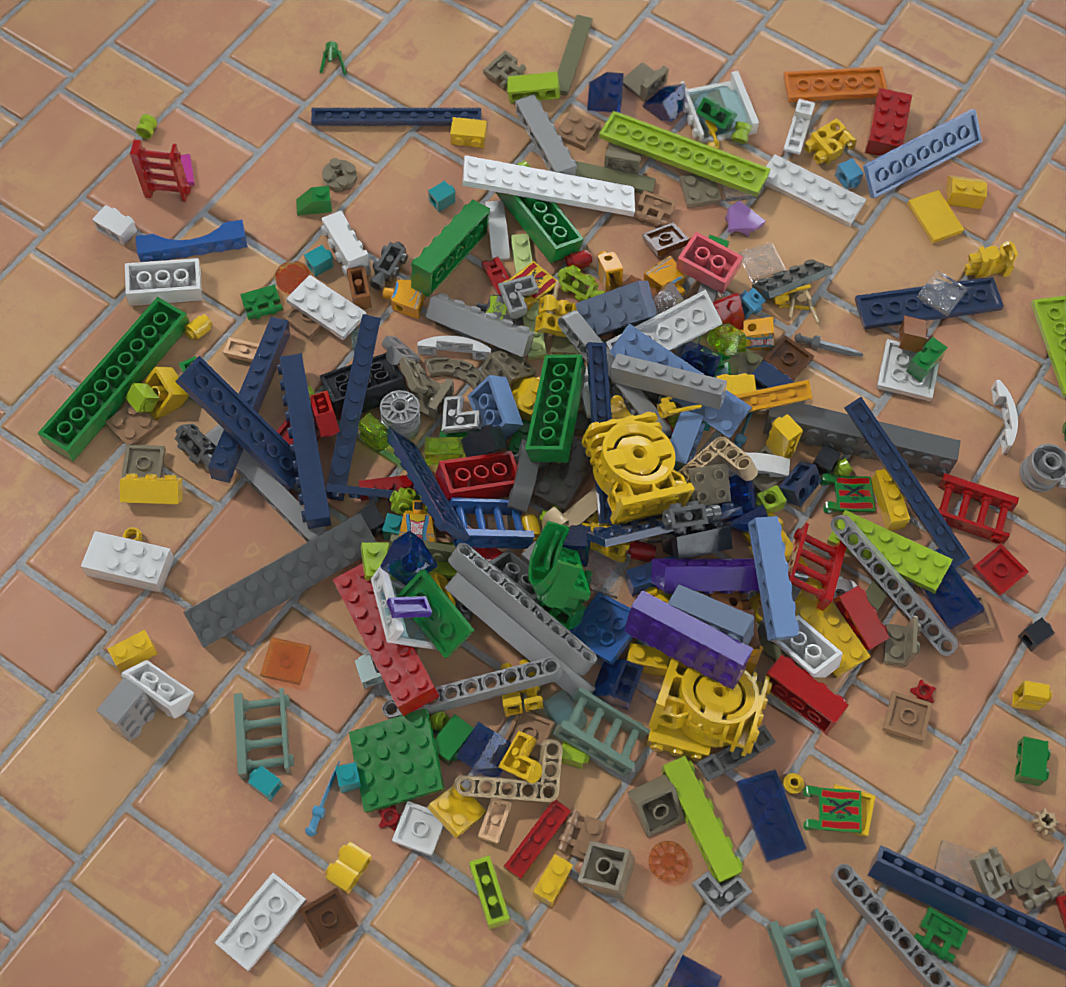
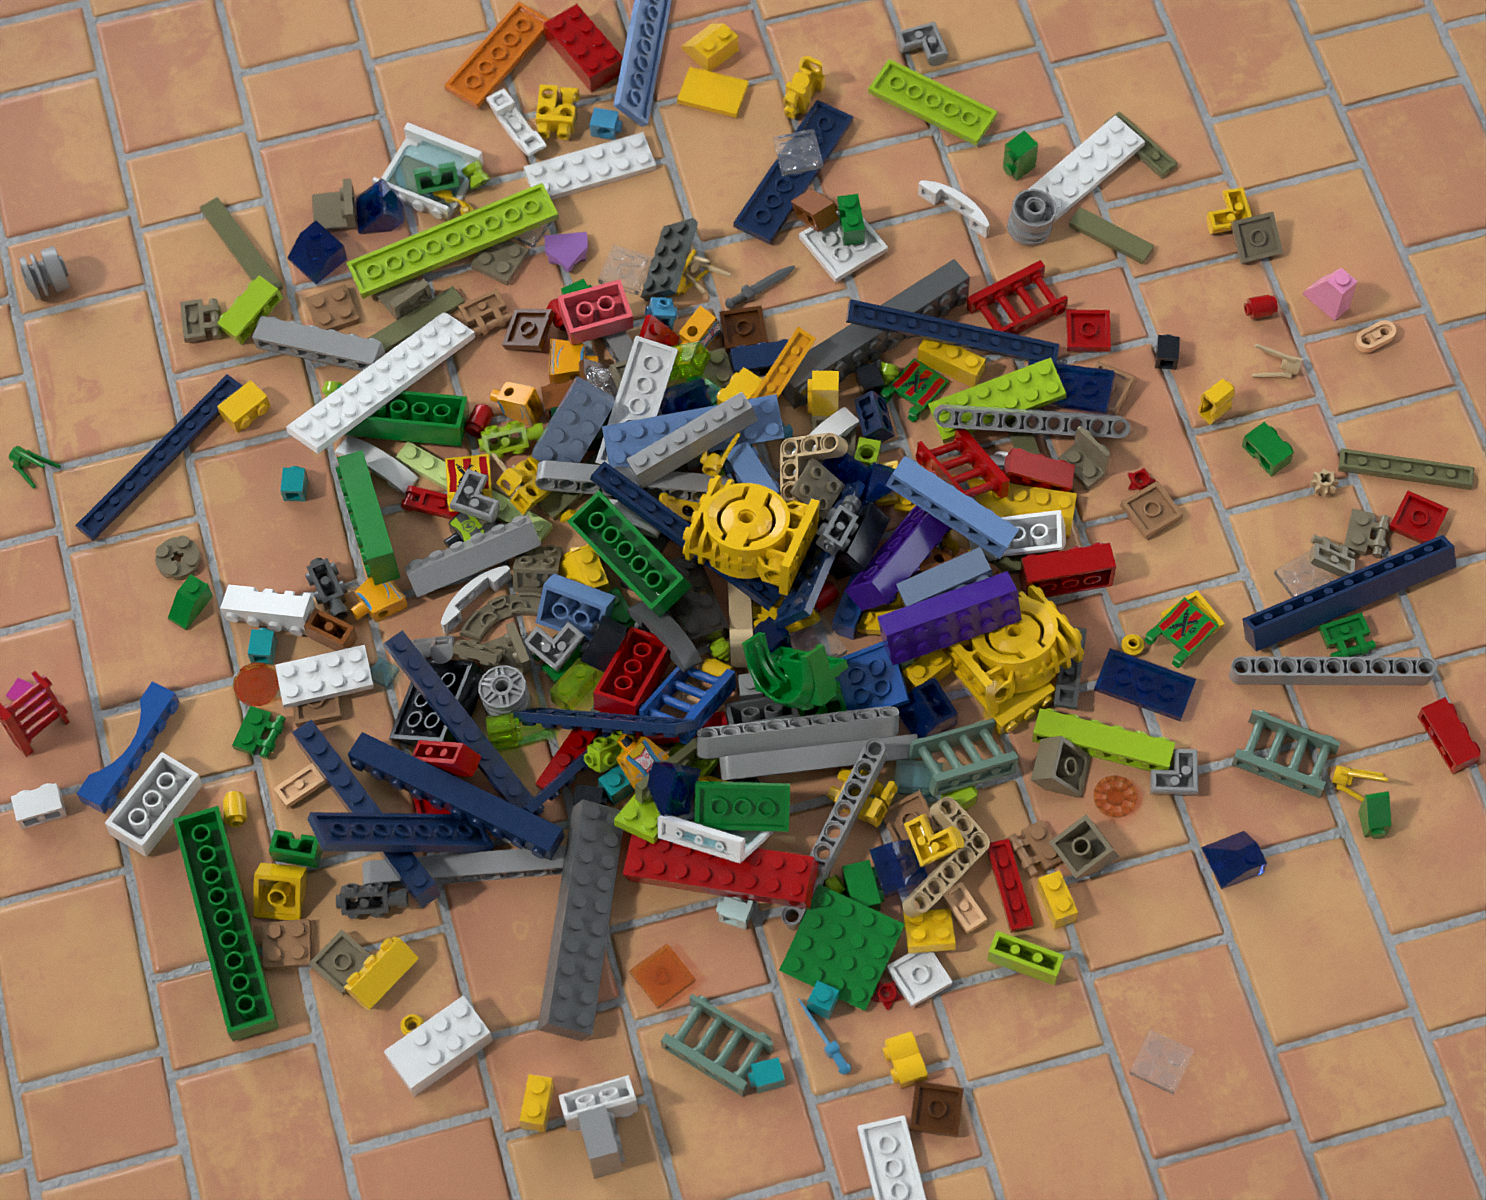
camera: 45 degrees left, 0 degrees up
lime brick [125,383,159,412] -> none
dark purple tile [386,596,432,618] -> none

